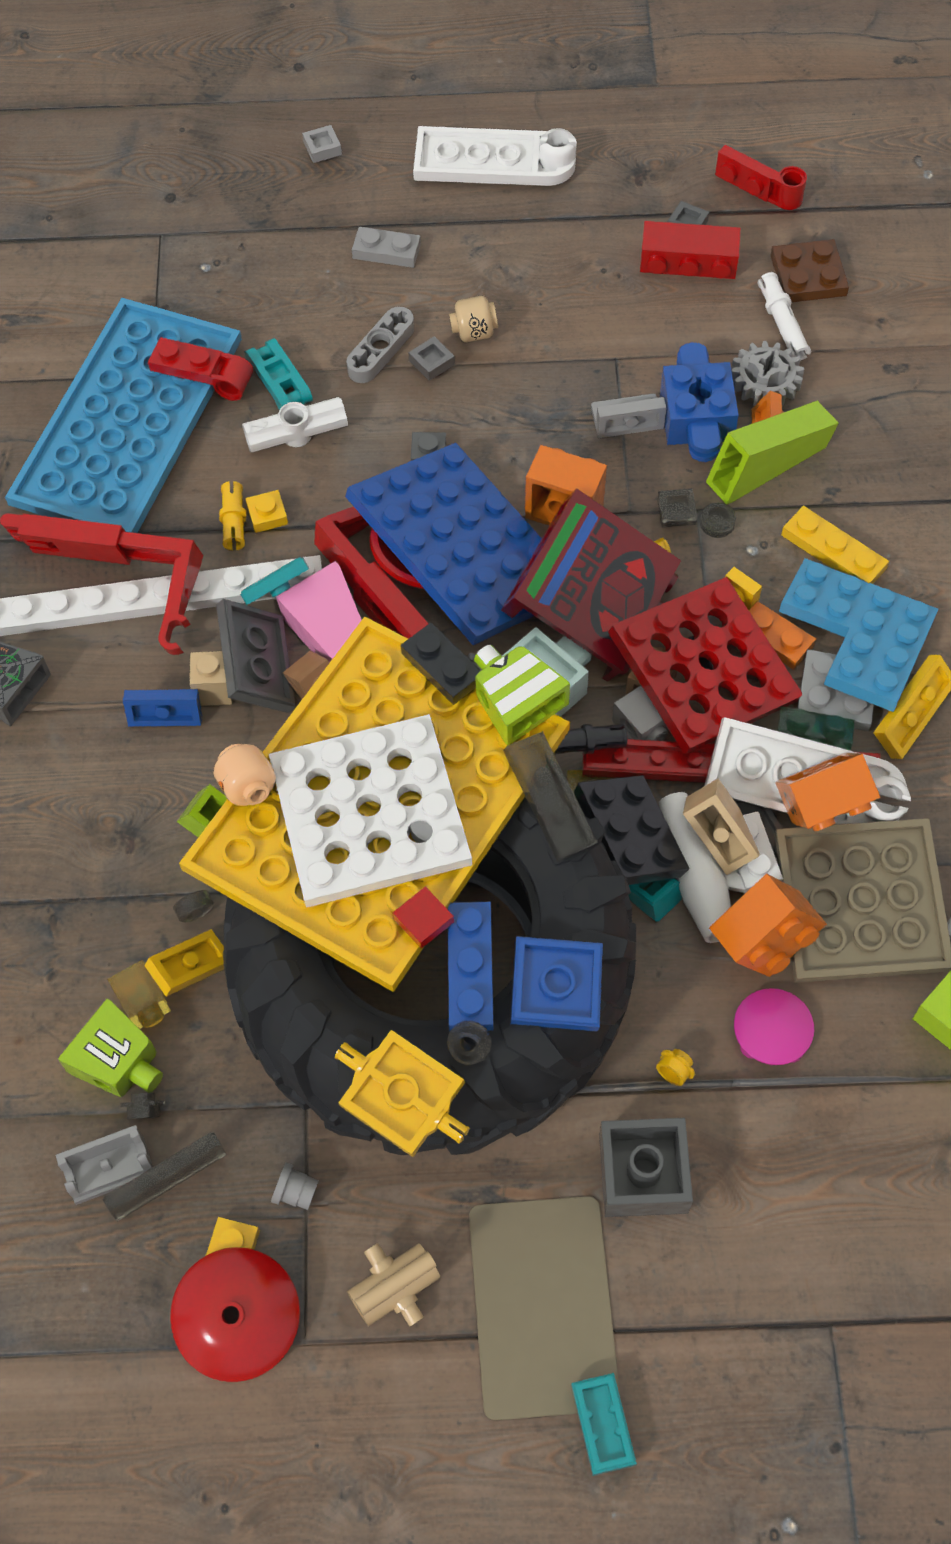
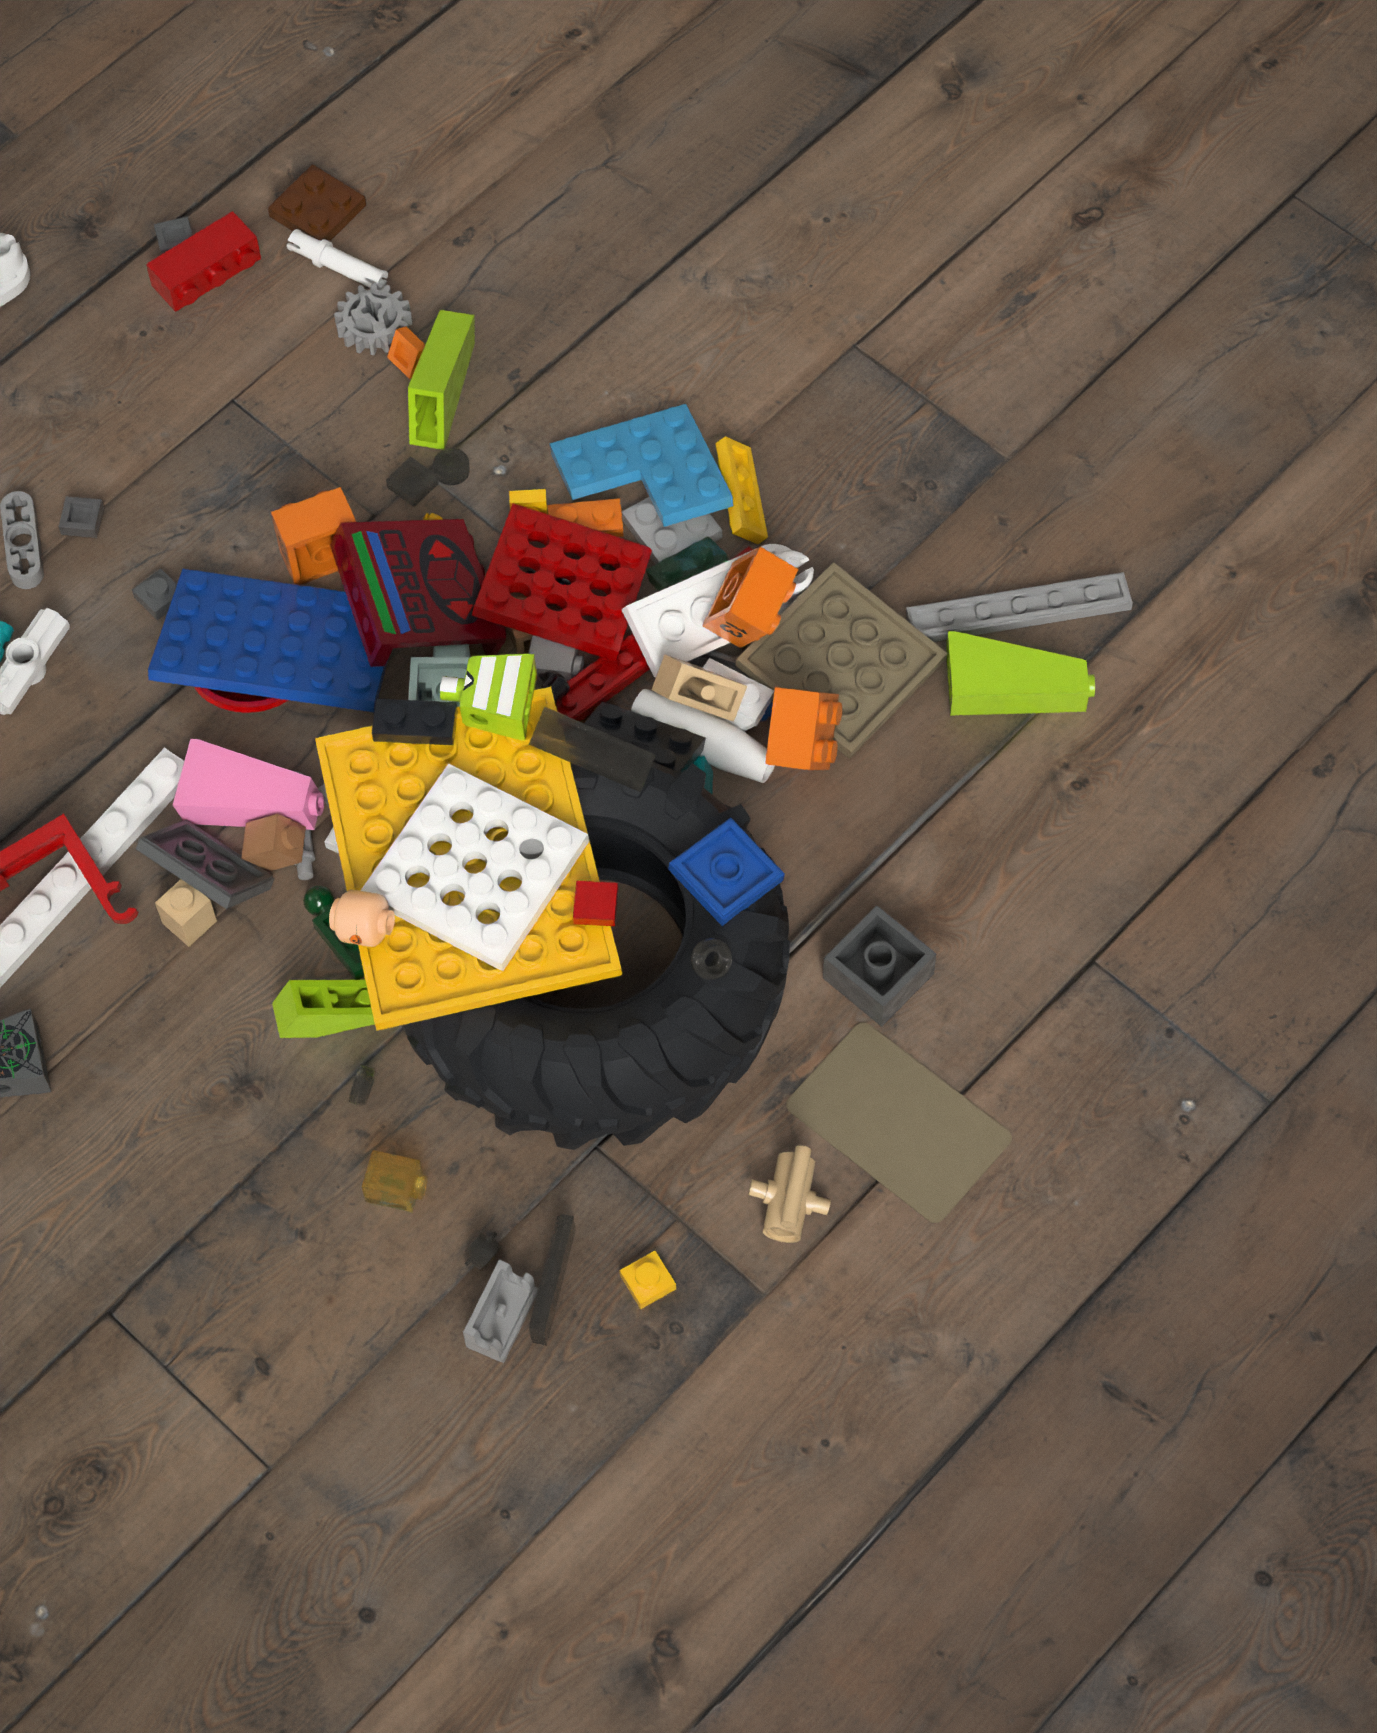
camera: 45 degrees left, 0 degrees up
lime torso [58,998,163,1097] -> none
blue plate [123,689,203,727] -> none
yellow plate [144,929,224,997] -> none
red dish [170,1247,300,1382] -> none
yellow pin [219,481,247,550] -> none
teal plate [240,556,309,605] -> none
yellow plate [245,490,288,533] -> none
light grey piece [271,1162,319,1210] -> none
red hinge [314,506,429,639] -> none
yellow plate [335,1030,470,1157] -> none
blue plate [448,902,493,1031] -> none
tan head [449,296,498,343] -> none
teal plate [571,1373,637,1476] -> none
light grey panel [591,394,666,438] -> none
yellow plate [656,1049,695,1086] -> none
blue brick [660,342,739,462] -> none
red plate [715,145,807,210] -> none
dark pink dish [734,988,814,1065] -> none
yellow plate [781,505,889,584] -> none

